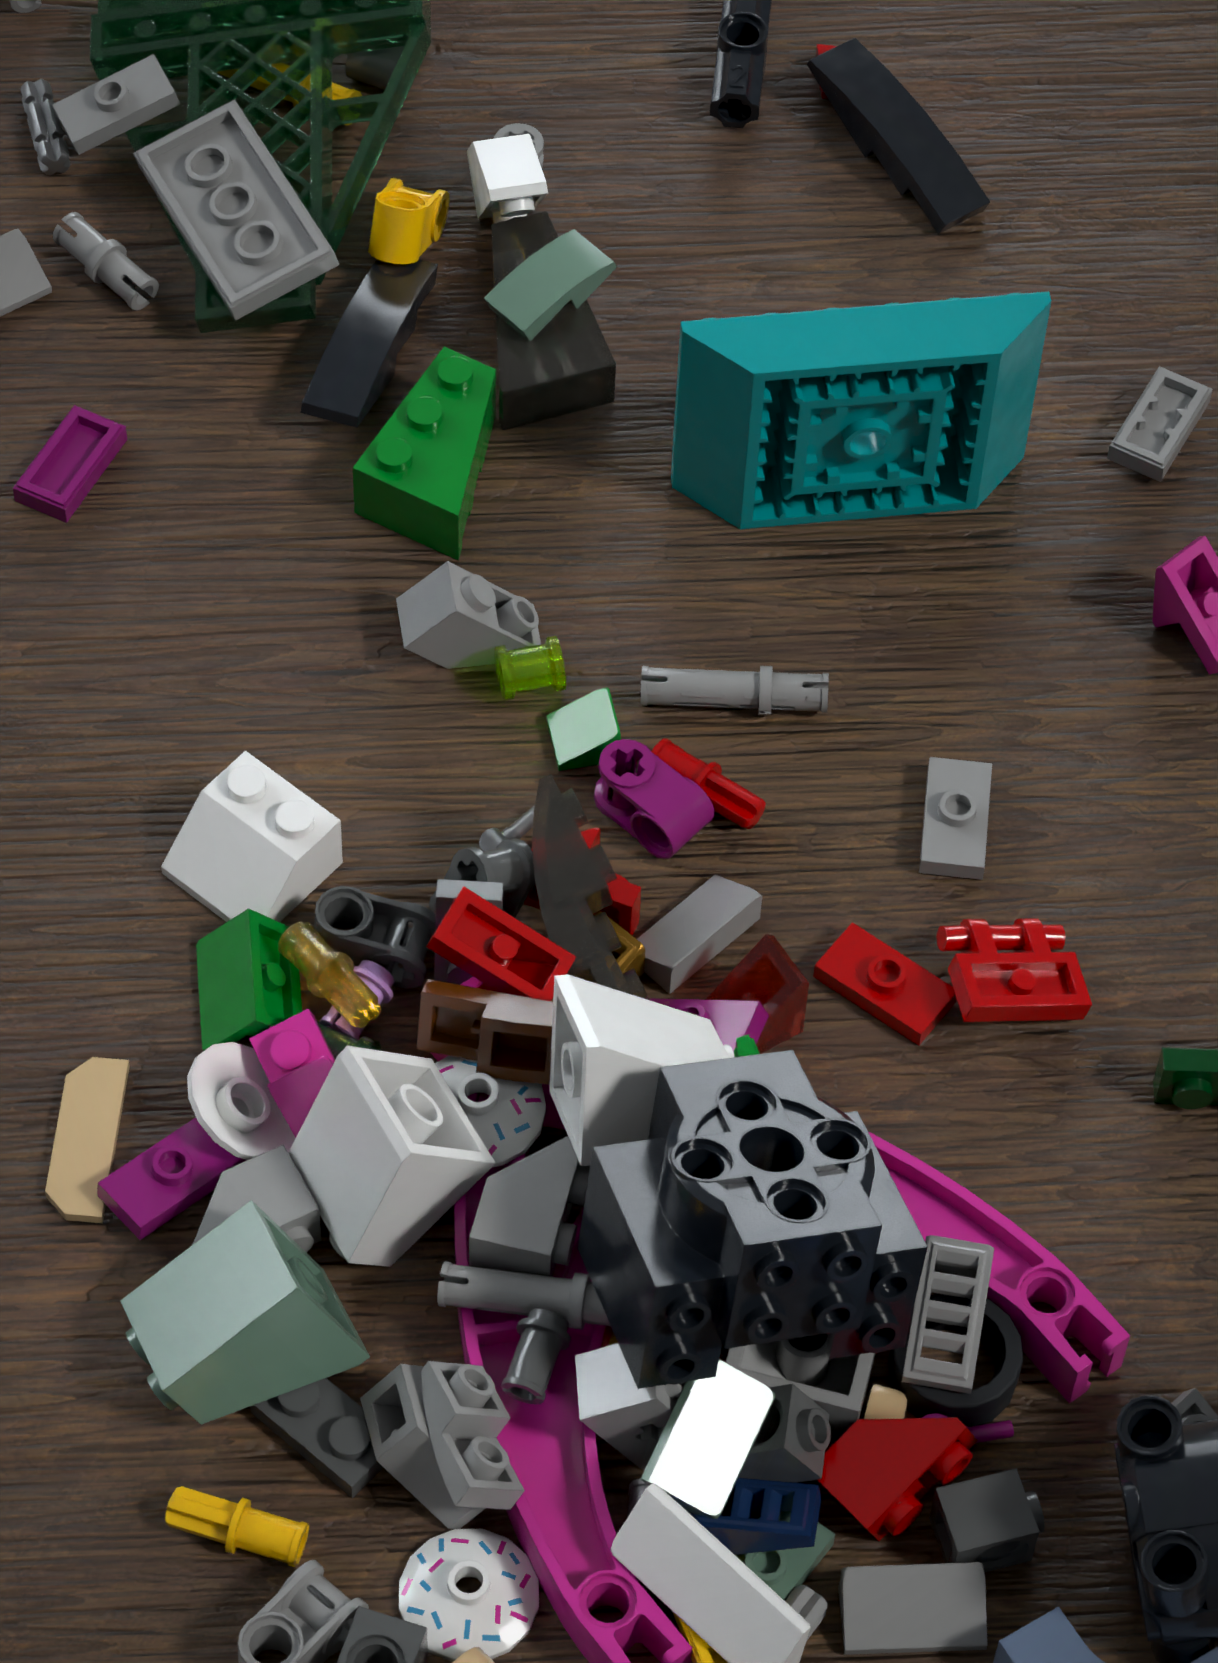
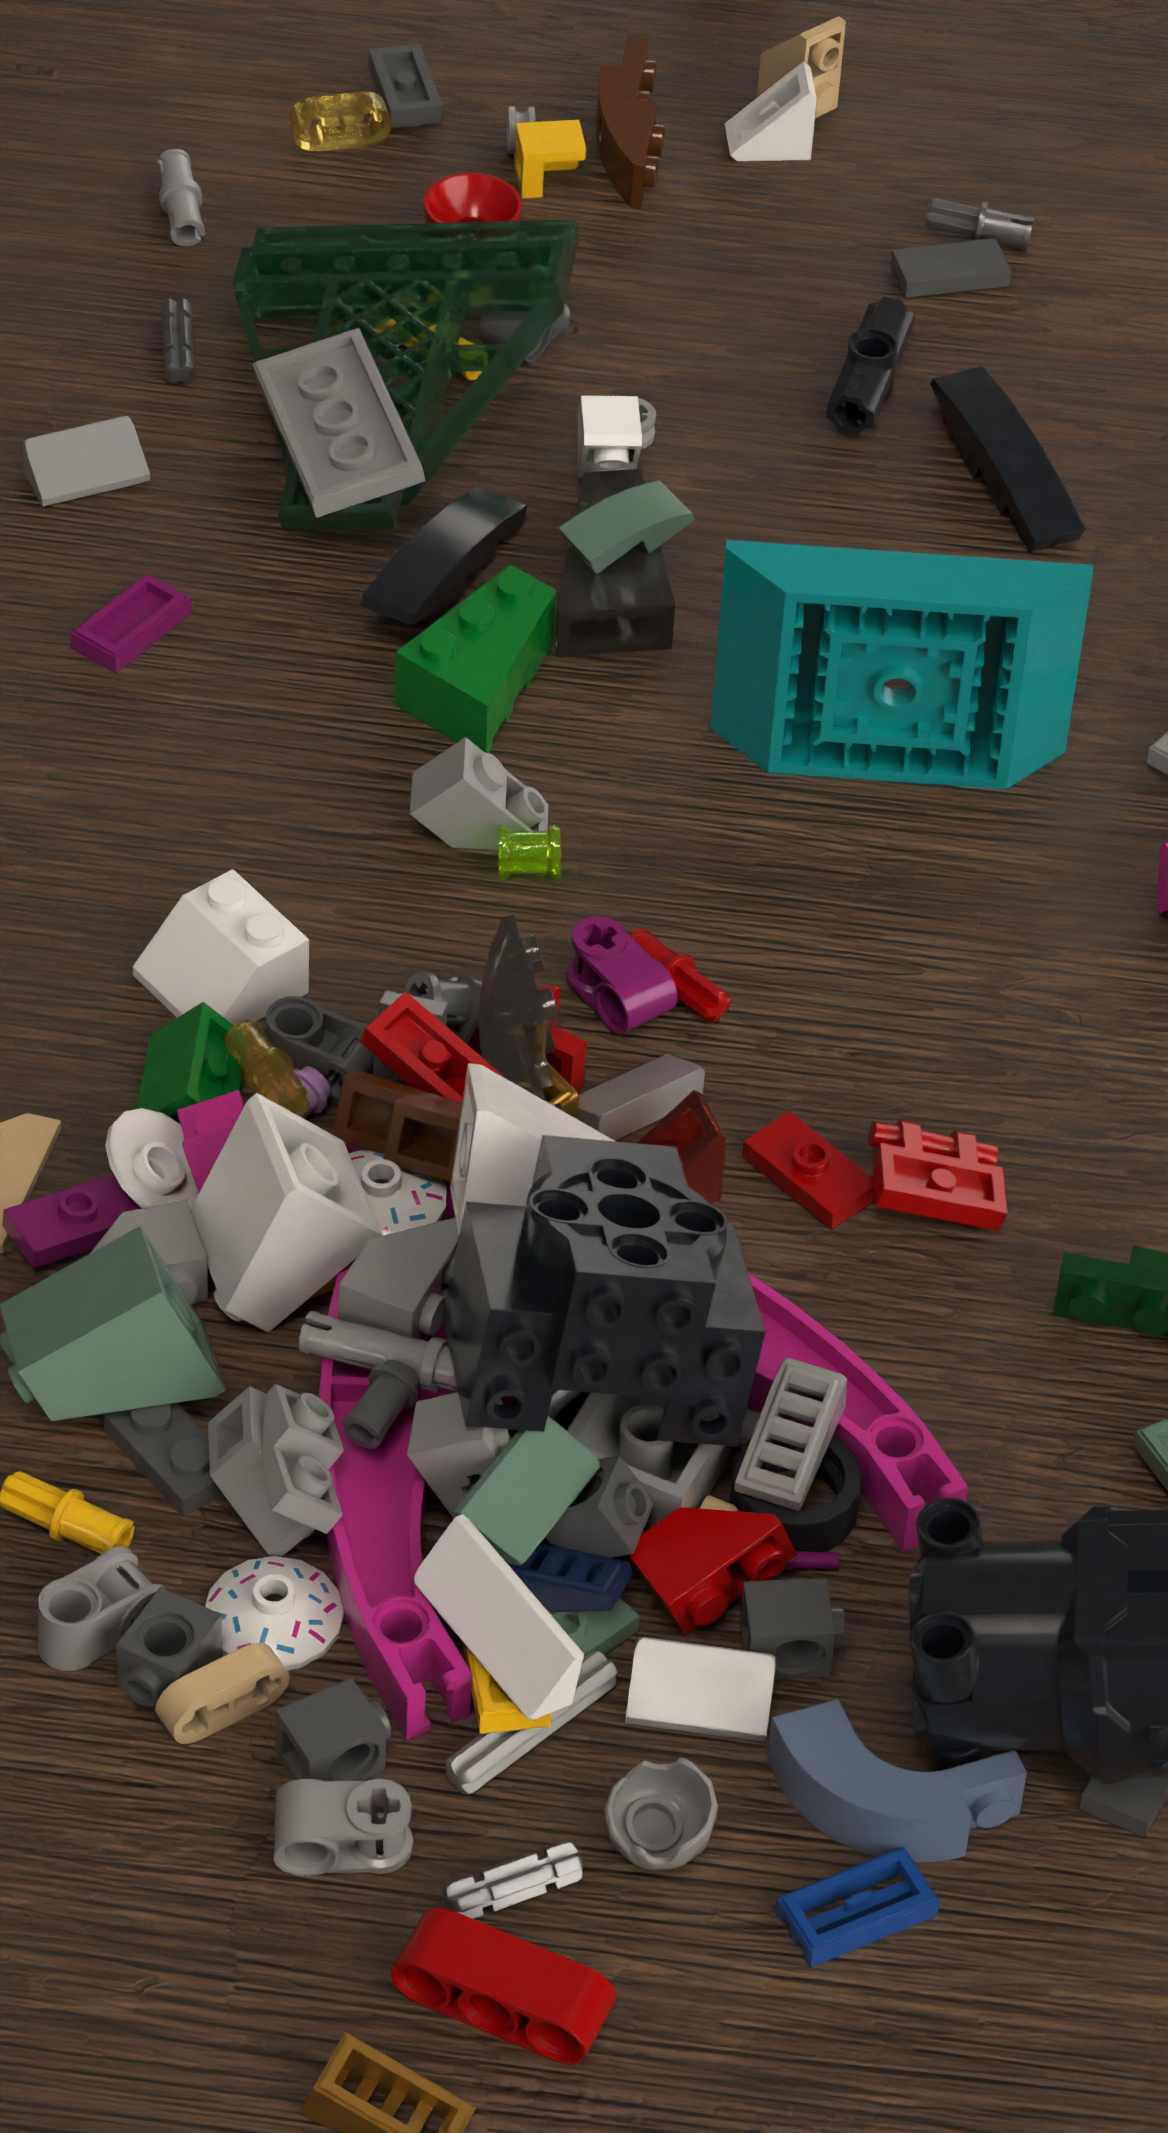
camera: 10 degrees right, 10 degrees down
light grey plate [52,54,180,155] -> none
light grey pin [53,212,159,311] -> none
yellow piece [368,178,450,264] -> none
slope [546,687,621,771] -> none
light grey pin [640,666,829,716] -> none
light grey plate [919,757,992,880] -> none

